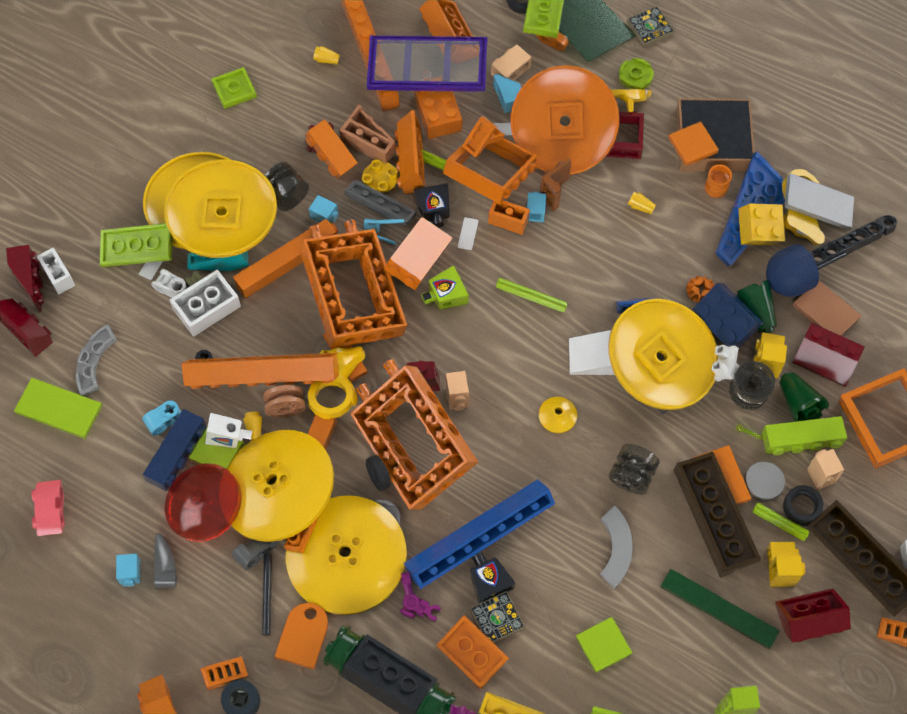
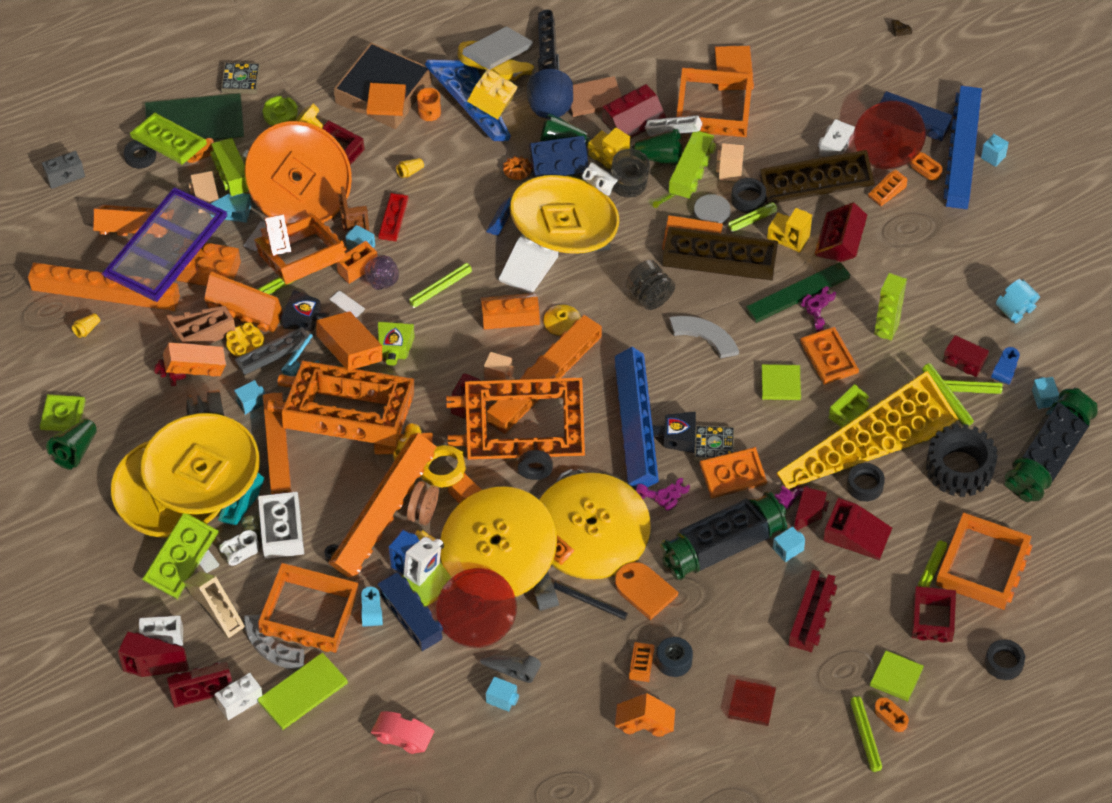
camera: 60 degrees left, 10 degrees down
none -> dark green cone [46,419,97,470]
none -> tan arch [184,571,245,638]
none -> lime brick [210,138,249,196]
none -> white brick [215,673,262,720]
none -> orange window [258,563,359,653]
none -> clear purple plant [364,255,399,290]
none -> red tile [378,193,409,242]
none -> blue brick [389,530,419,575]
none -> orange slope [480,293,540,330]
none -> orange brick [487,315,602,434]
none -> white piece [645,115,702,136]
none -> orange tile [800,327,859,385]
none -> magenta piece [801,287,836,332]

